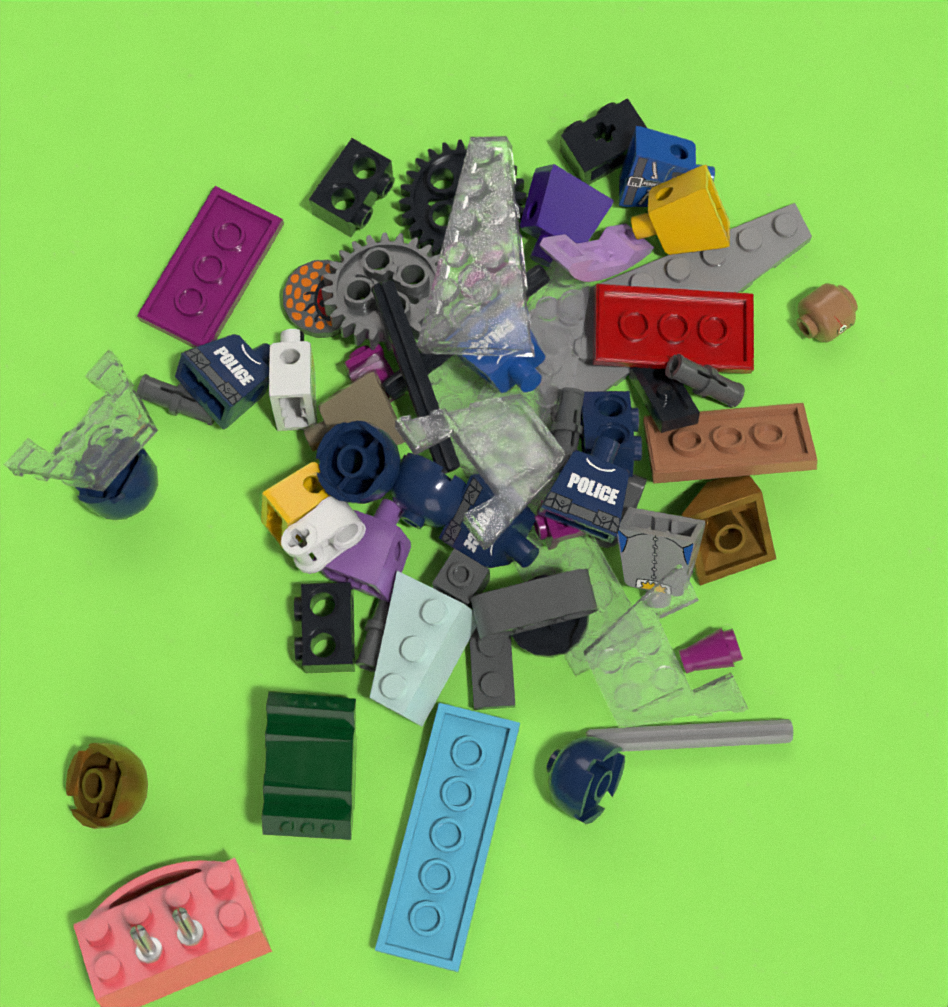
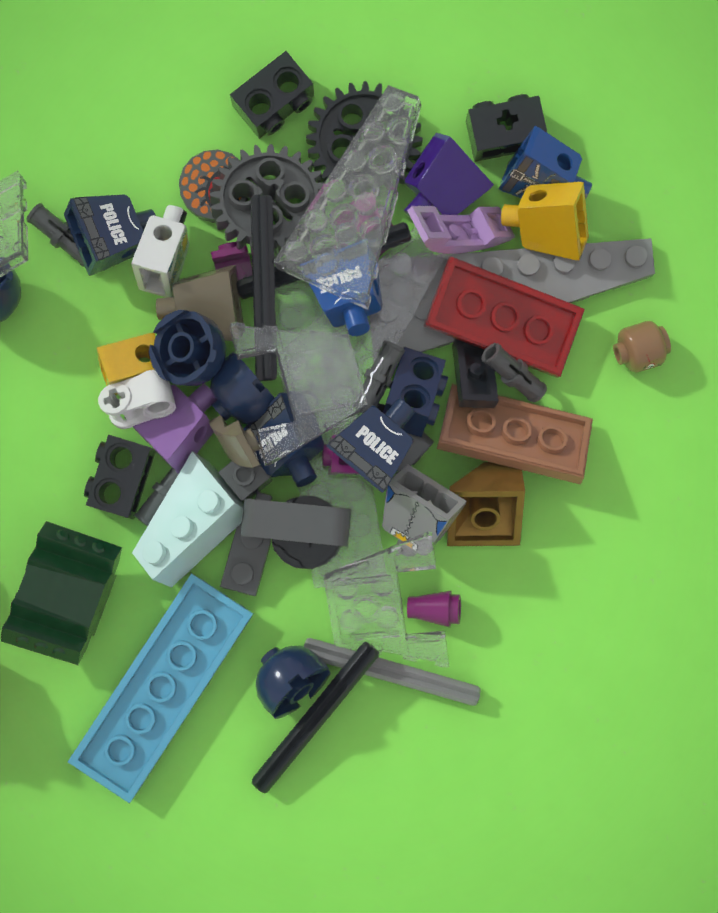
camera: 15 degrees right, 10 degrees up
magenta tile [137,186,284,348] -> none
none -> dark tan slope [209,415,261,468]
none -> black axle [252,641,379,793]

